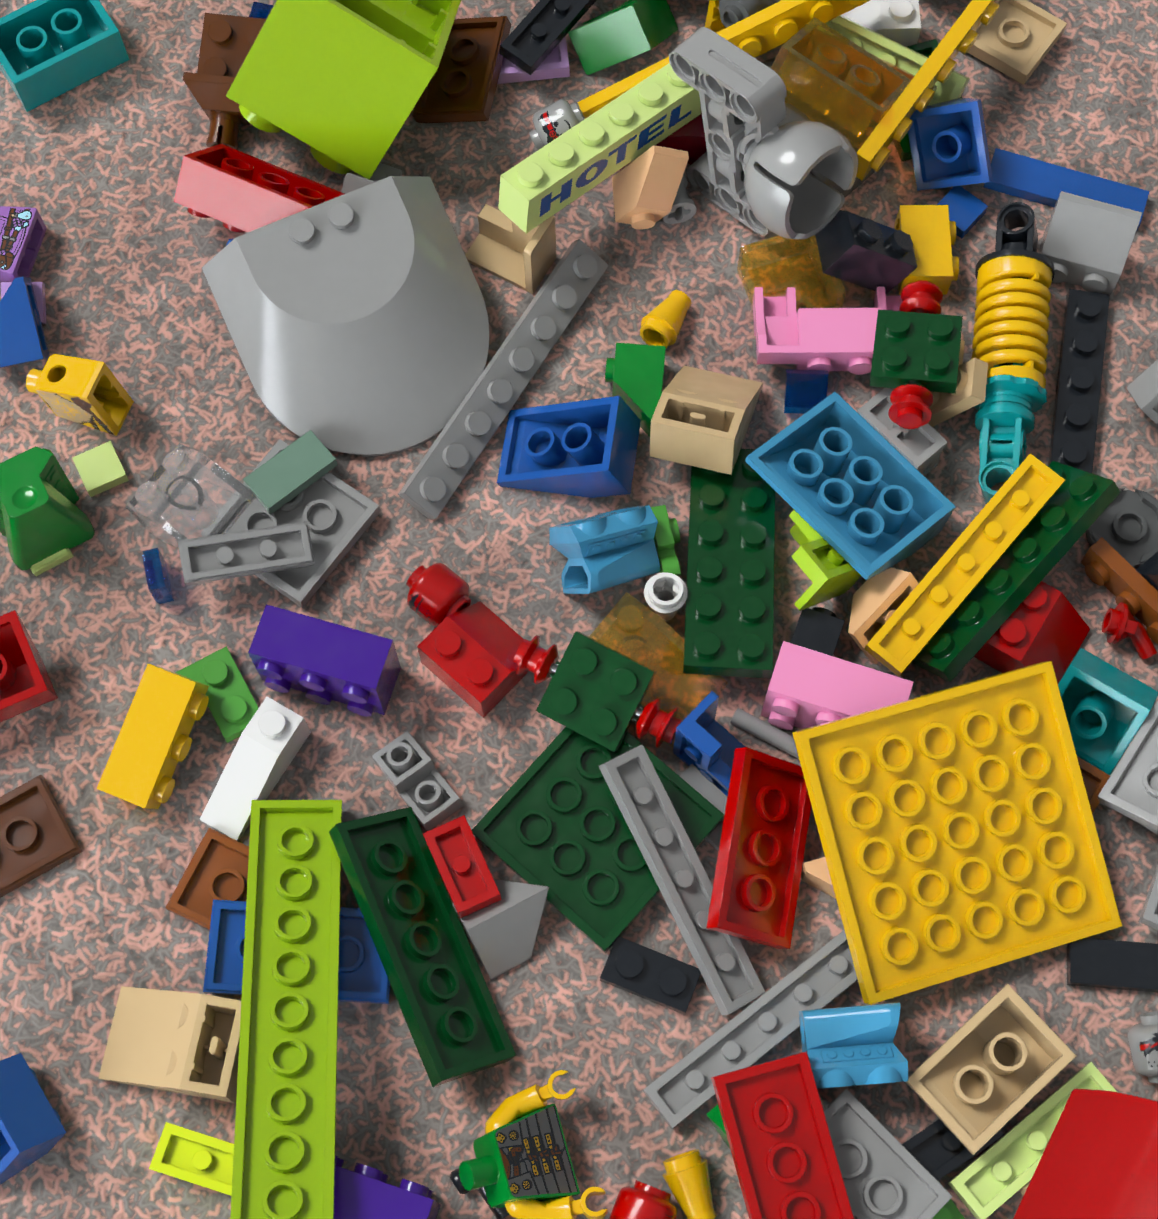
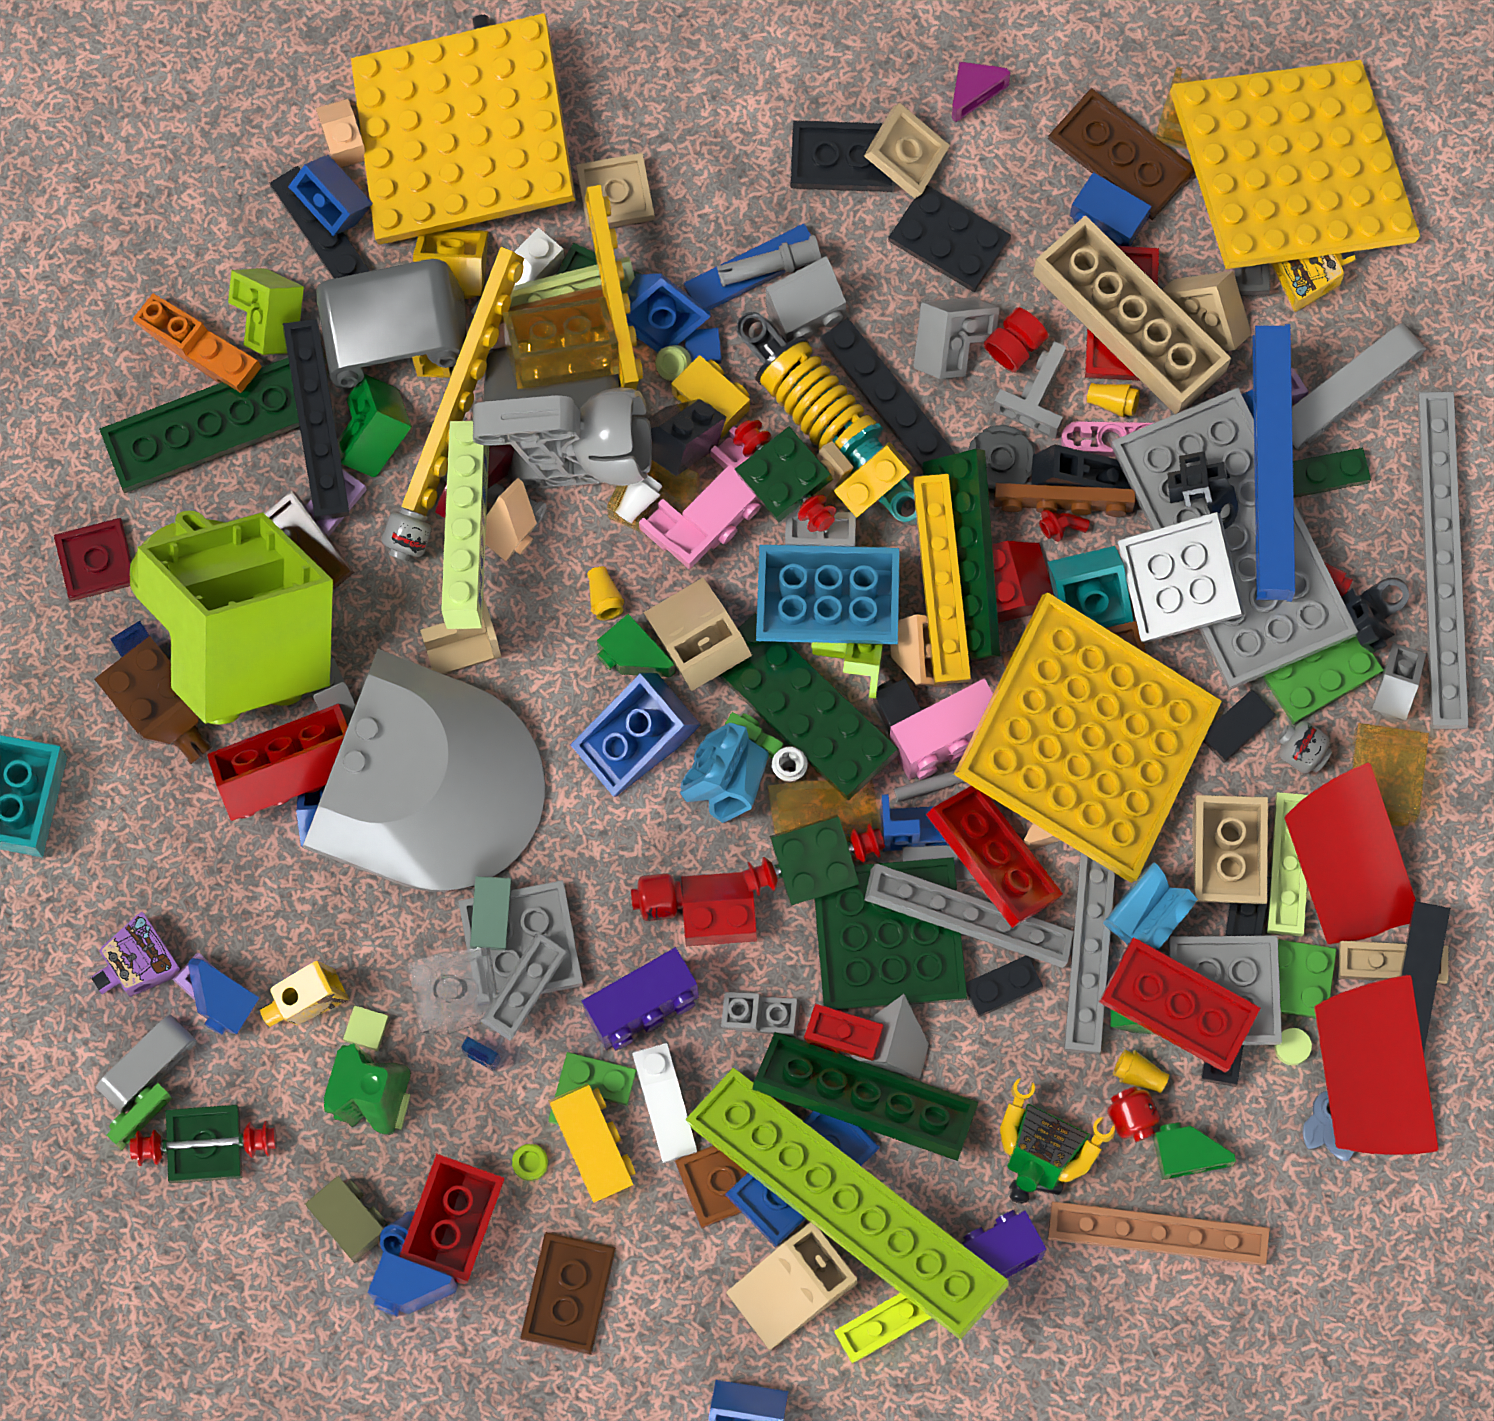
camera: 45 degrees left, 5 degrees up
light grey plate [398,239,609,520] -> none
clear blue tile [784,369,829,414] -> none
none -> lime tile [512,1144,548,1181]
none -> white cone [615,475,662,524]
none -> yellowish green tile [655,345,692,381]
none -> light grey pin [717,234,821,287]
none -> yellow brick [834,442,912,518]

